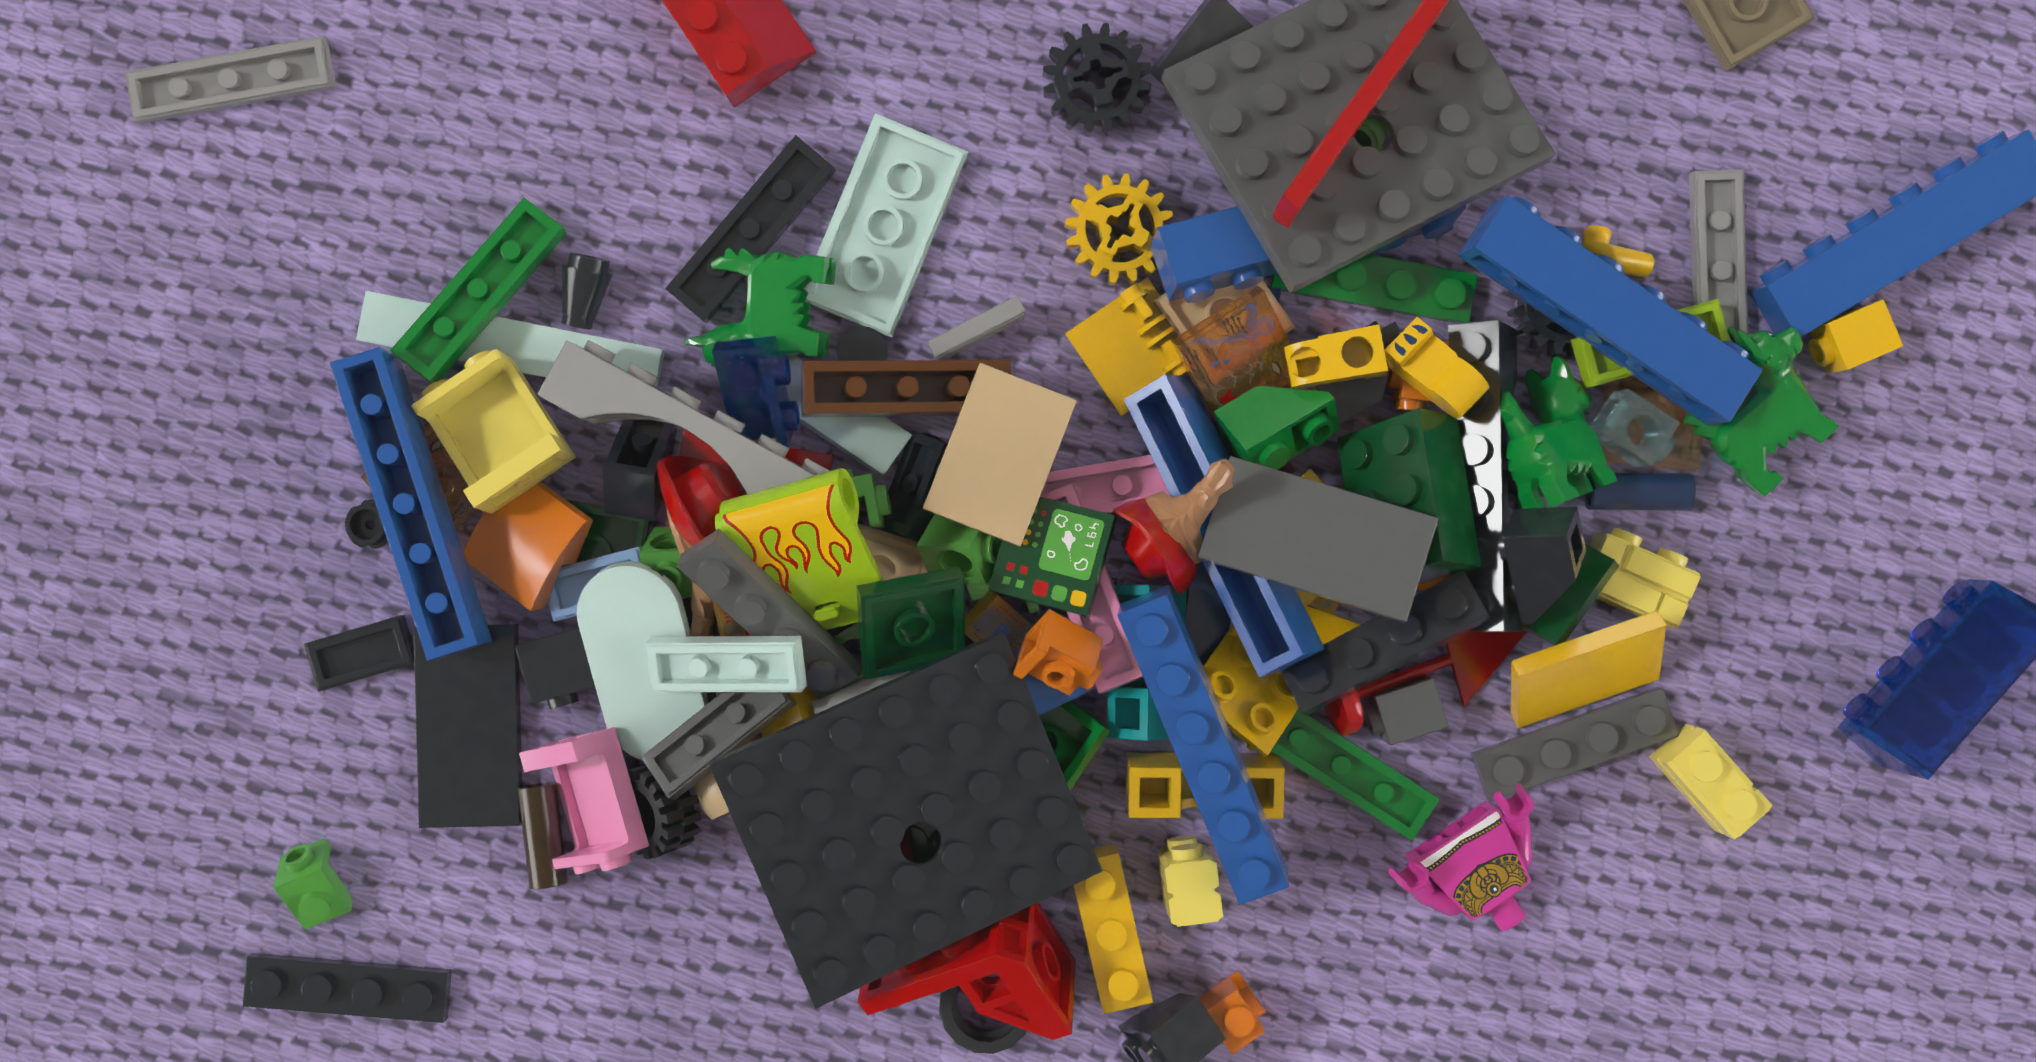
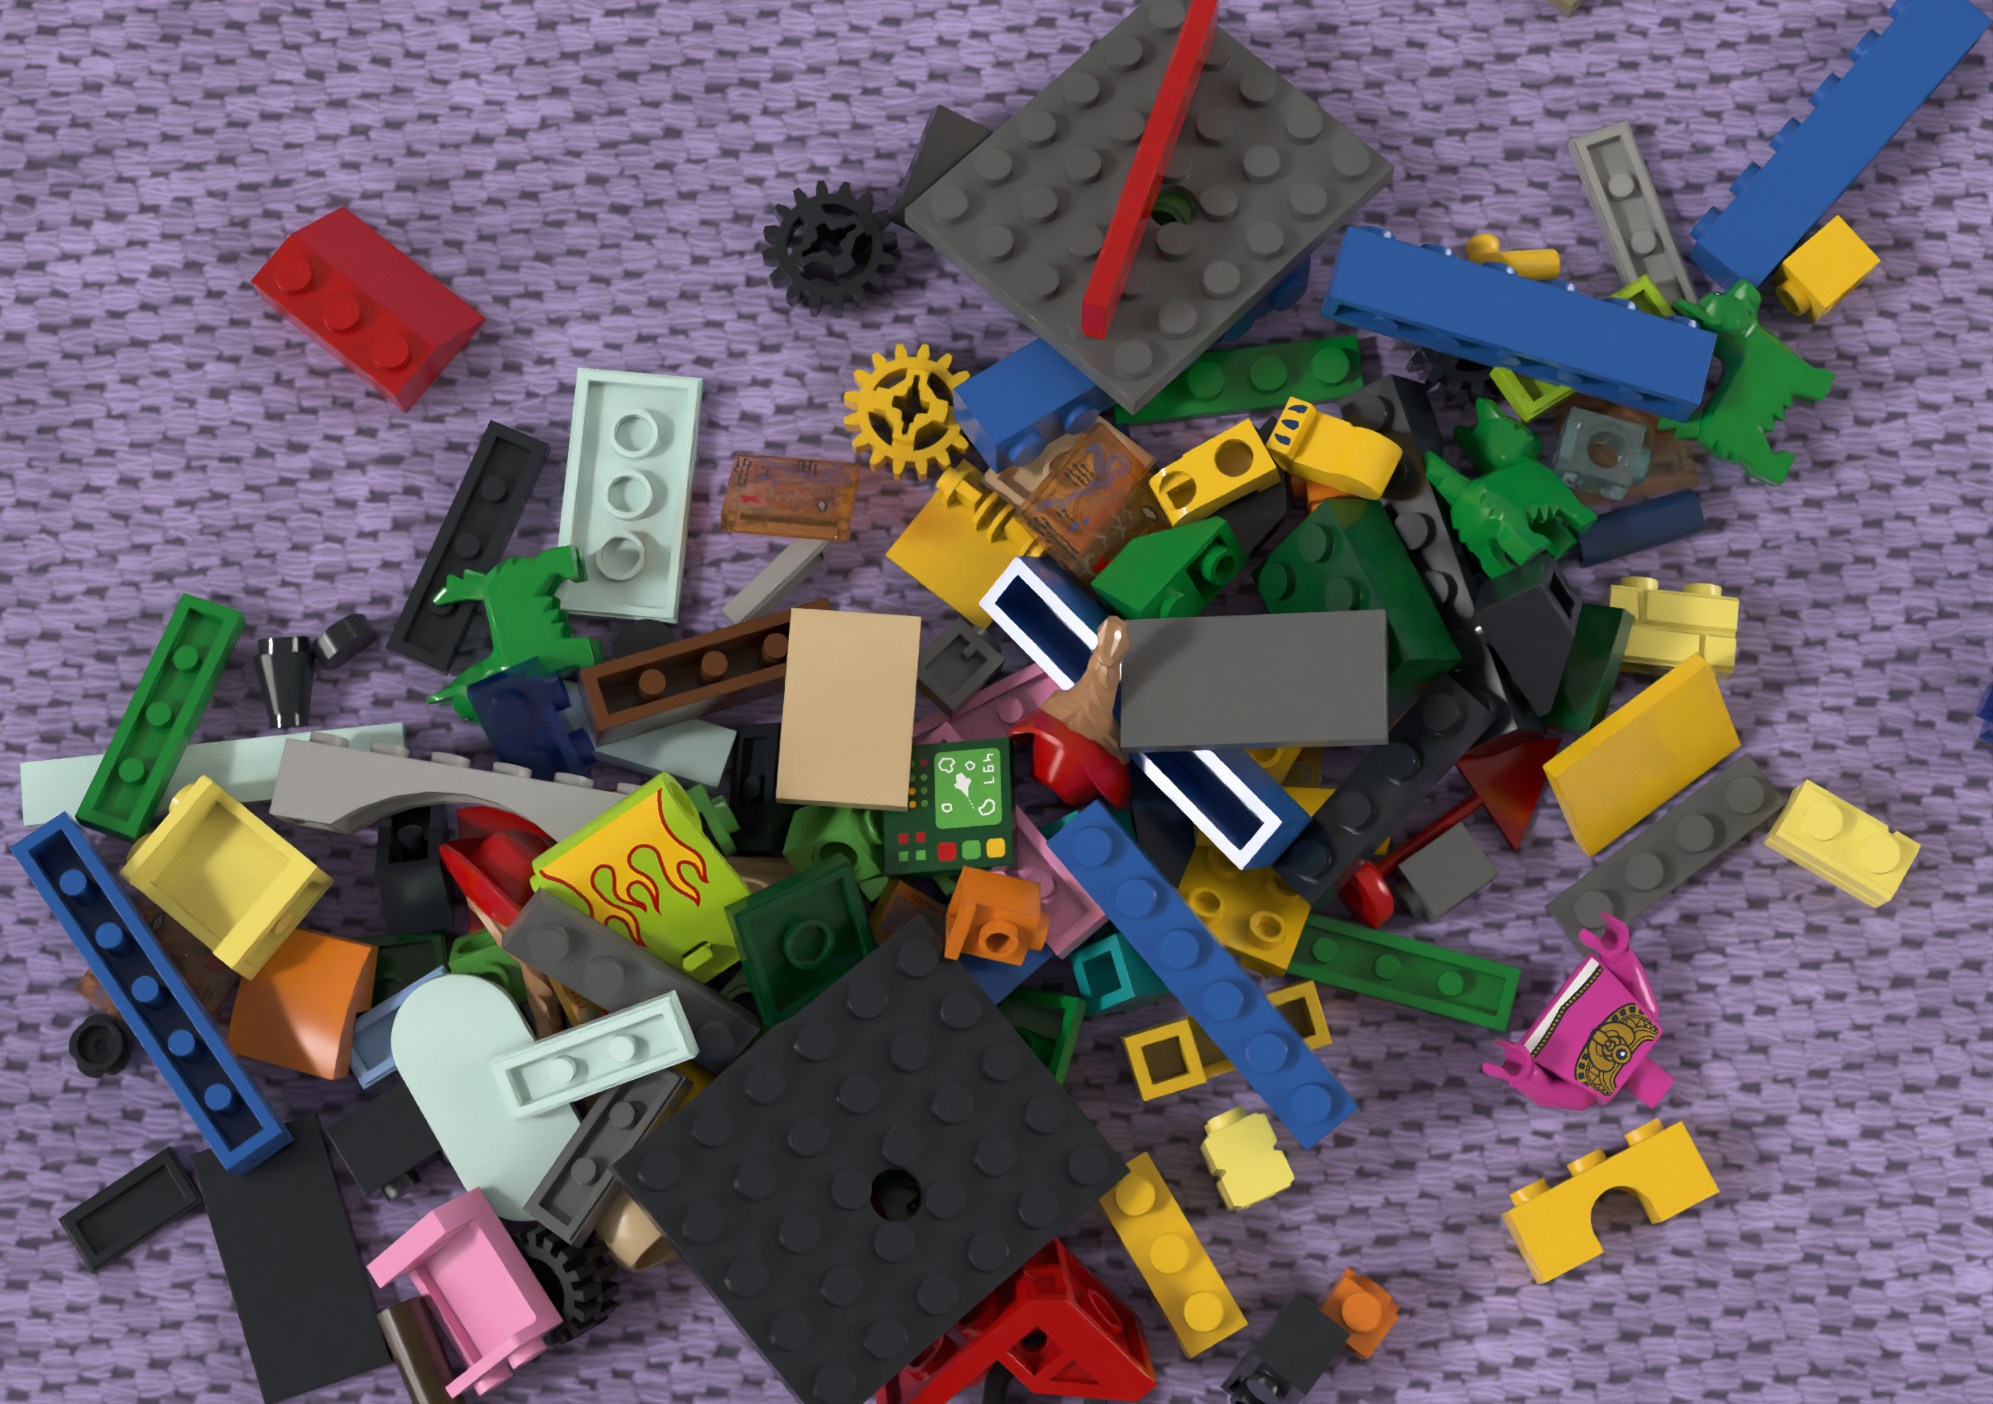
camera: 20 degrees left, 10 degrees down
none -> black tile [312,613,378,671]
none -> clear orange tile [721,453,861,542]
none -> dark grey bracket [917,616,1006,719]
none -> yellow arch [1501,1118,1720,1284]

